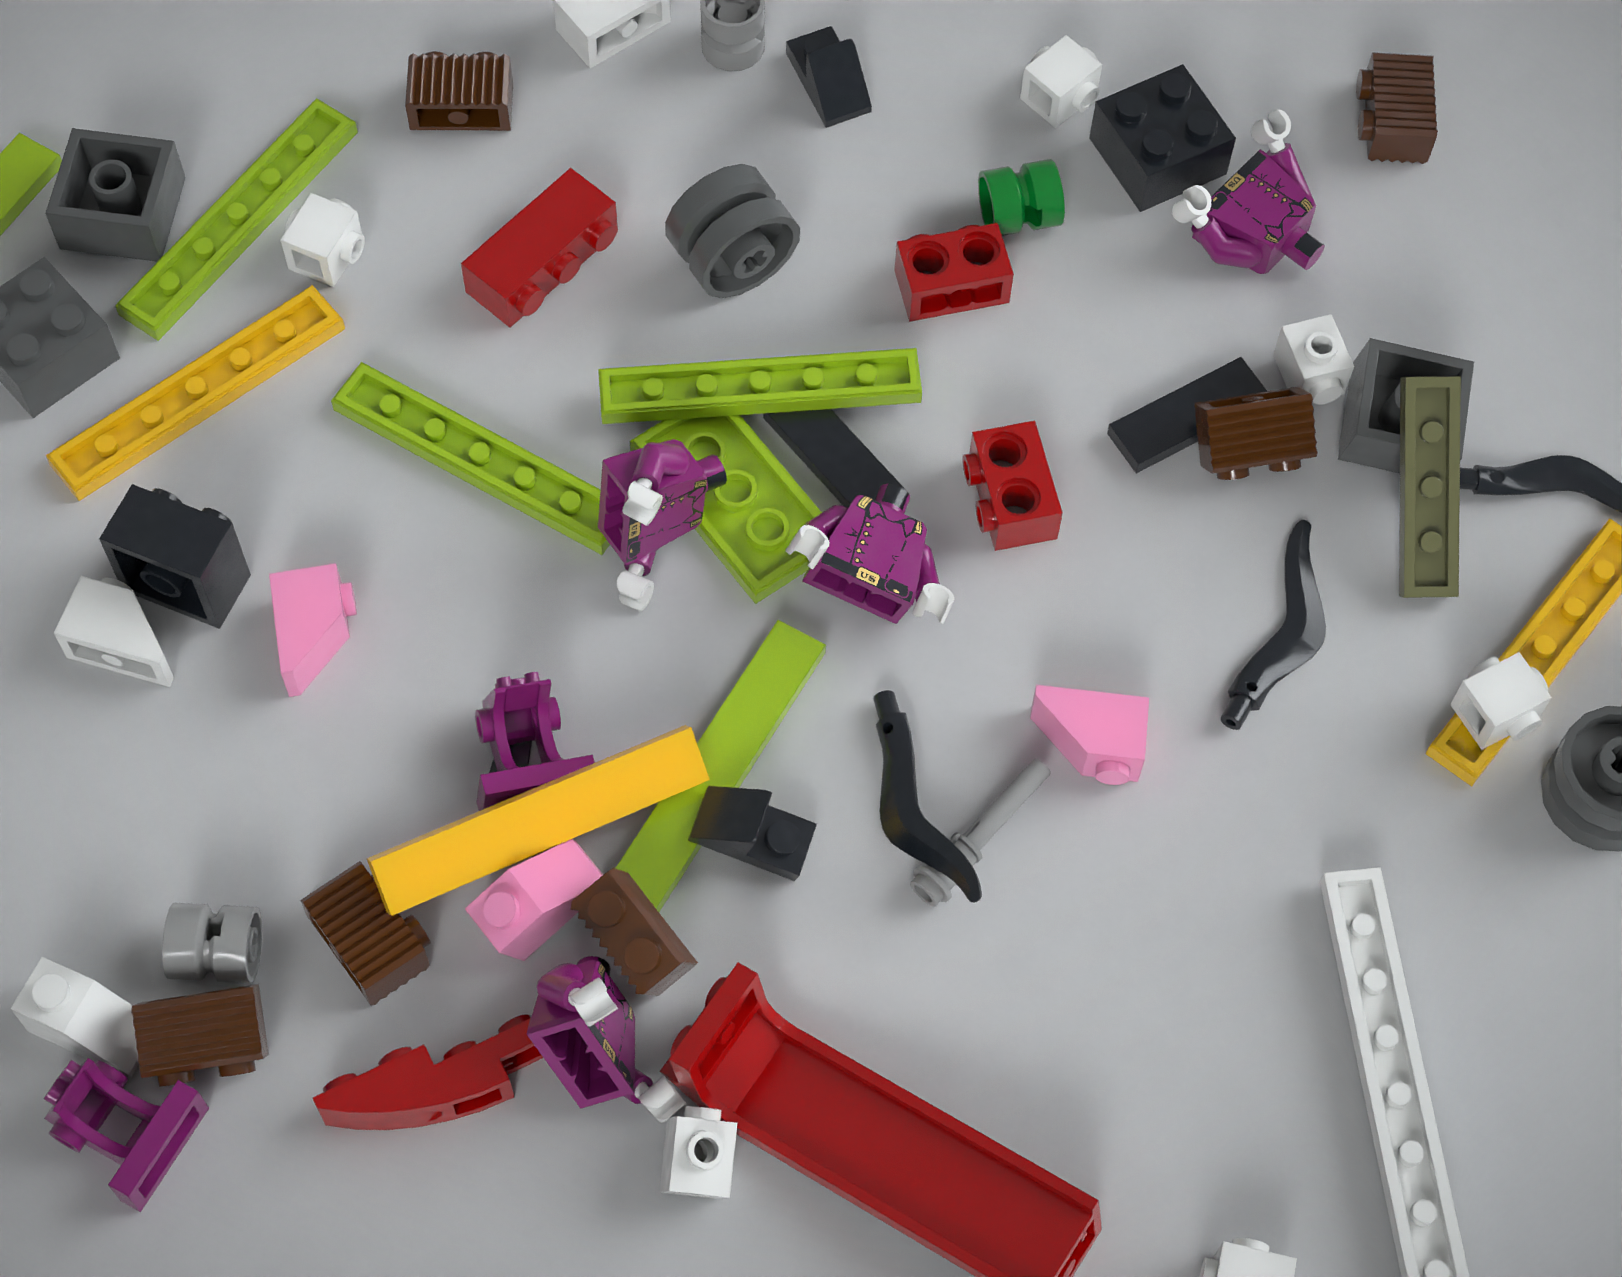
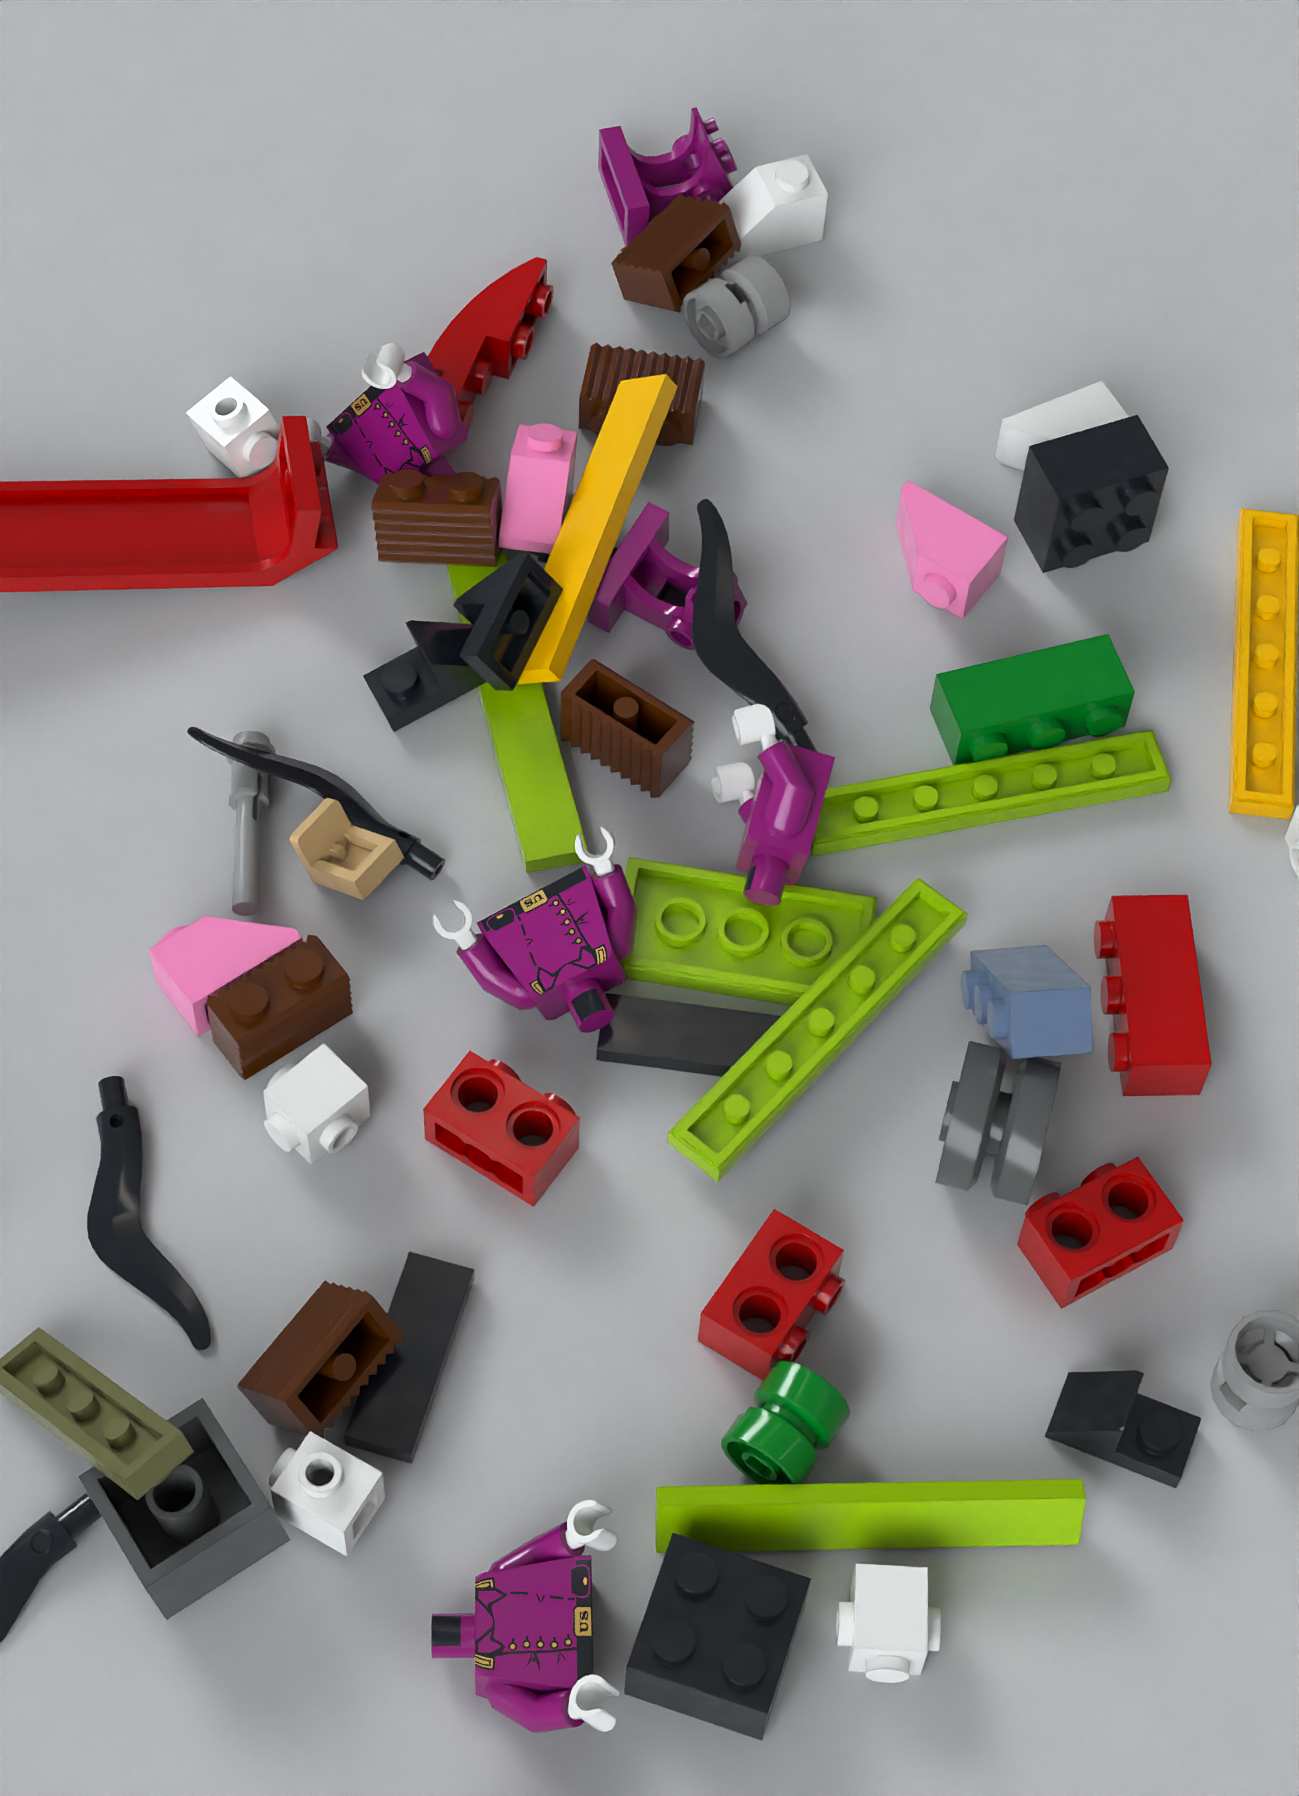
camera: 135 degrees right, 5 degrees down
none -> reddish brown brick [207,935,354,1080]
none -> white brick [263,1043,371,1165]
none -> tan bracket [289,798,404,900]
none -> black slope [453,553,563,691]
none -> reddish brown brick [560,659,695,798]
none -> lime tile [655,1479,1086,1553]
none -> black piece [692,499,818,752]
none -> green brick [930,634,1135,765]
none -> sand blue brick [961,945,1093,1059]
none -> red brick [1017,1156,1184,1309]

